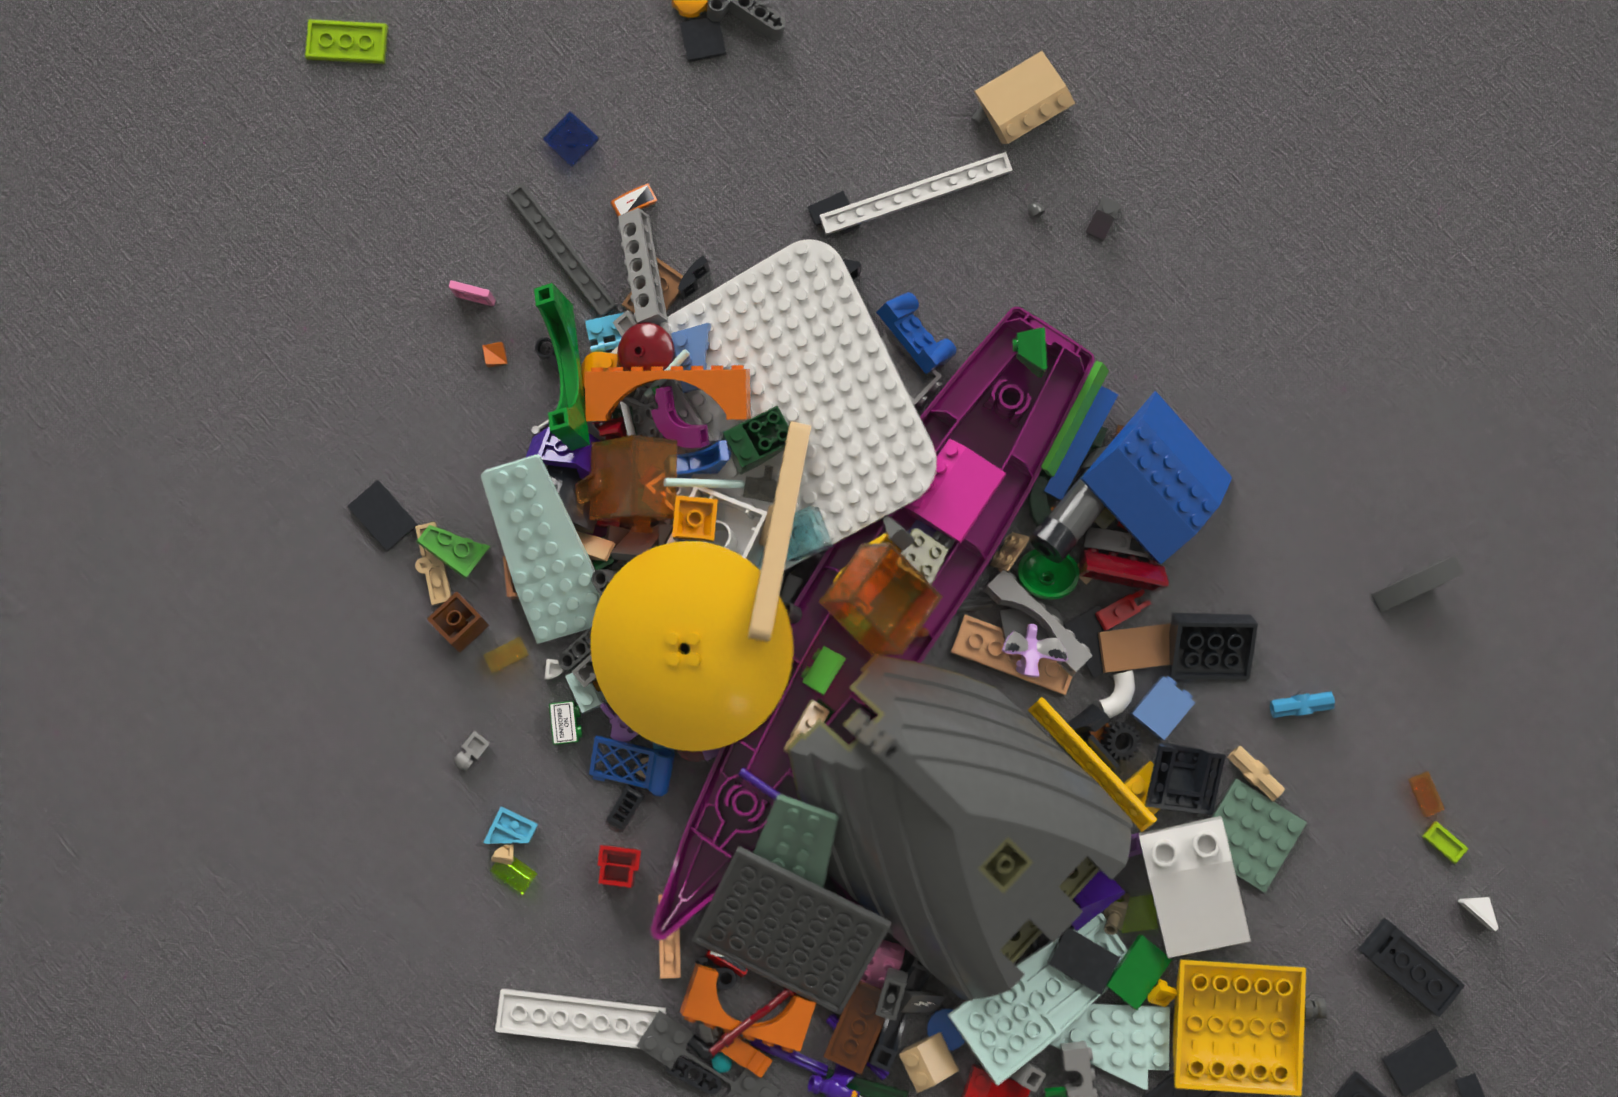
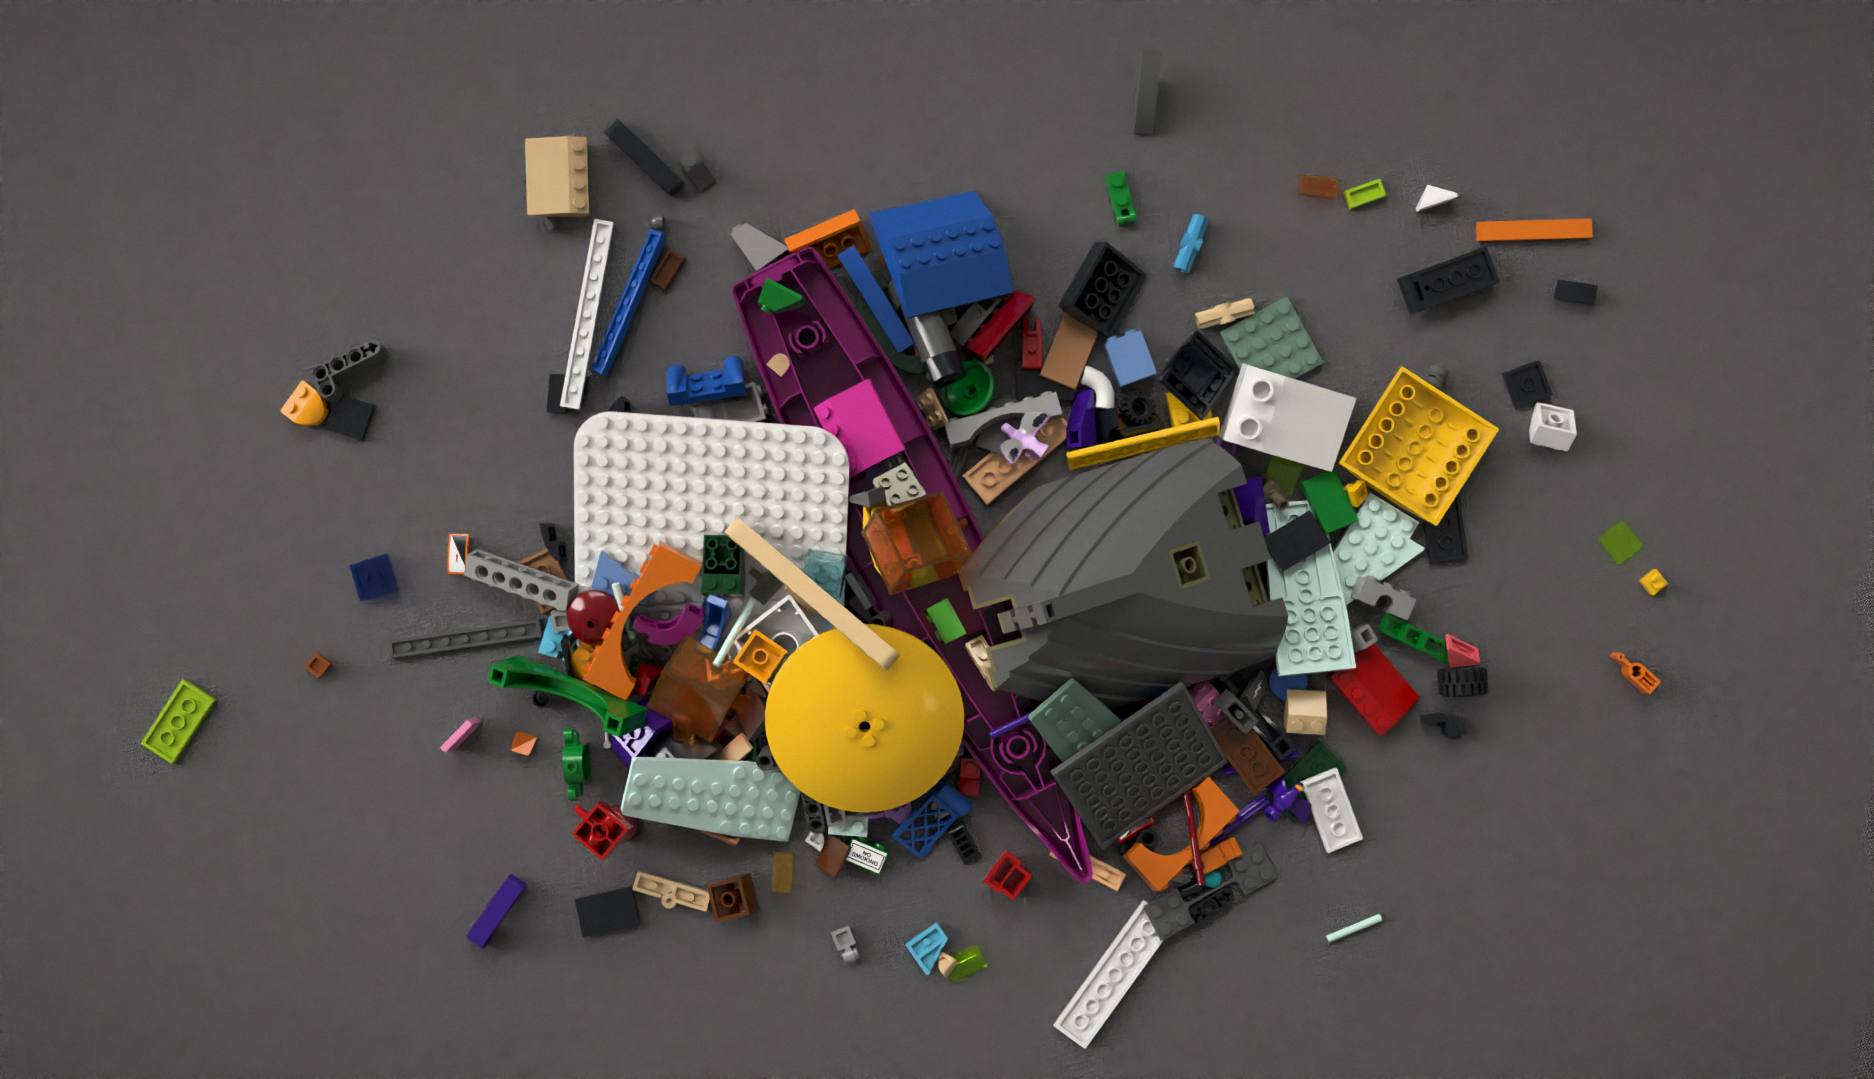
camera: 65 degrees left, 5 degrees up
bright green wing [416,525,490,579] -> none
white sticker [620,401,637,441] -> none
bright green tile [1041,361,1109,477] -> none
black tile [1382,1028,1458,1097] -> none
none -> dark orange plate [304,652,333,679]
none -> dark purple beam [466,874,527,950]
none -> black piece [560,633,577,679]
none -> green piece [562,727,592,802]
none -> red piece [571,801,644,860]
none -> blue plate [591,229,667,376]
none -> black beam [604,119,684,197]
none -> reddish brown tile [649,248,686,291]
none -> light grey slope [730,223,789,271]
none -> tan tile [767,353,791,377]
none -> orange slope [784,209,872,269]
none -> reddish brown piece [815,834,851,878]
none -> dark grey tile [844,570,878,610]
none -> red arch [959,756,980,796]
none -> dark purple slope [1066,389,1097,448]
none -> green plate [1105,170,1137,227]
none -> orange tile [1476,218,1593,242]

